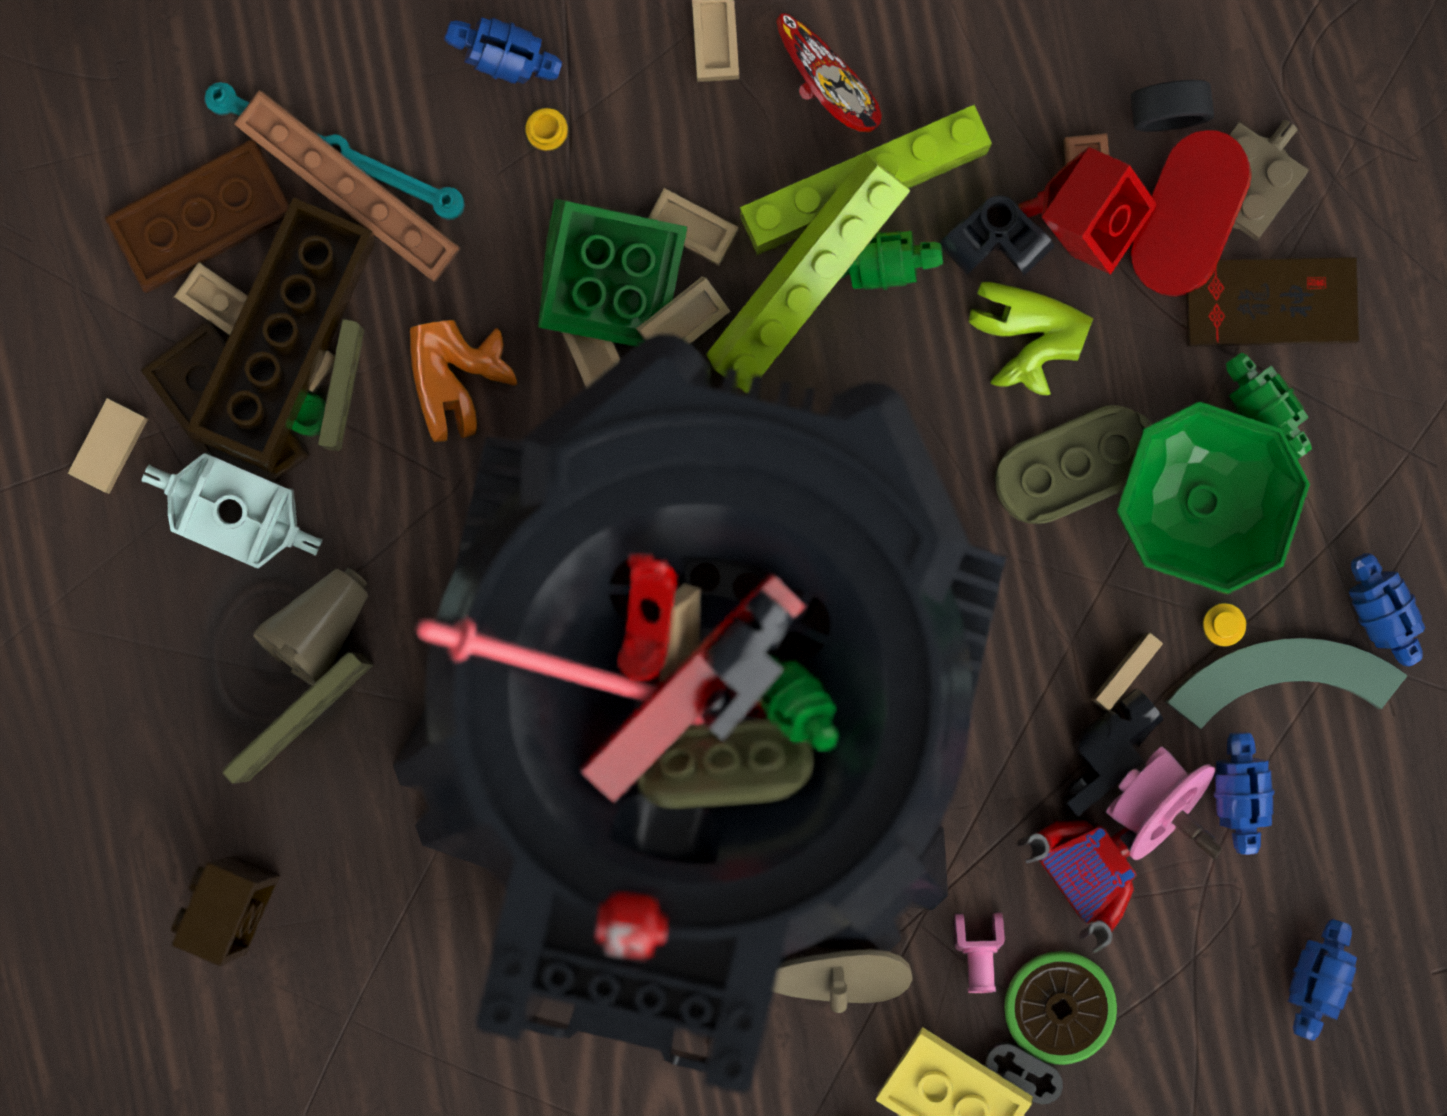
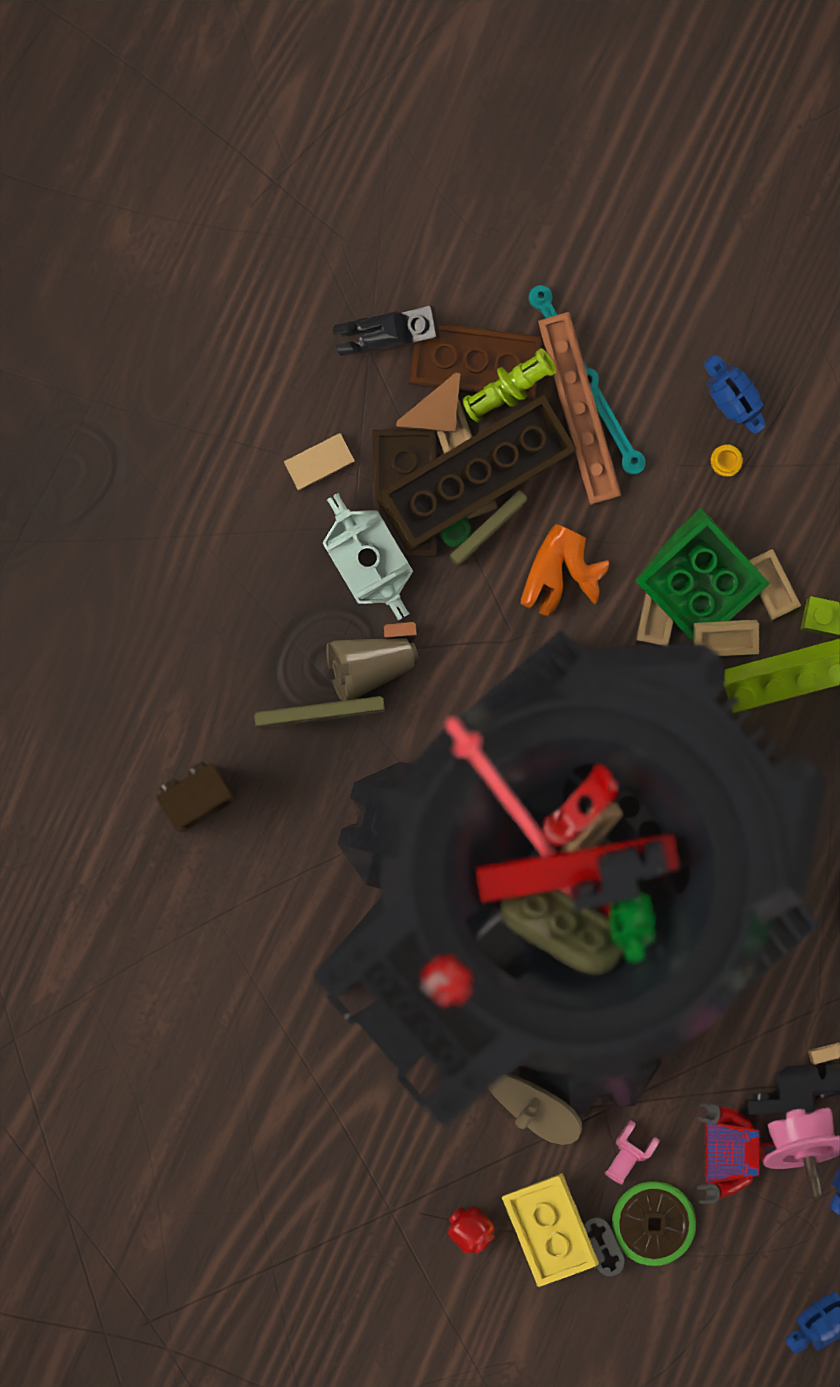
camera: 30 degrees right, 0 degrees up
none -> black plate [333,306,440,356]
none -> nougat tile [384,622,417,639]
none -> medium nougat tile [396,373,461,433]
none -> lime piece [463,349,557,422]

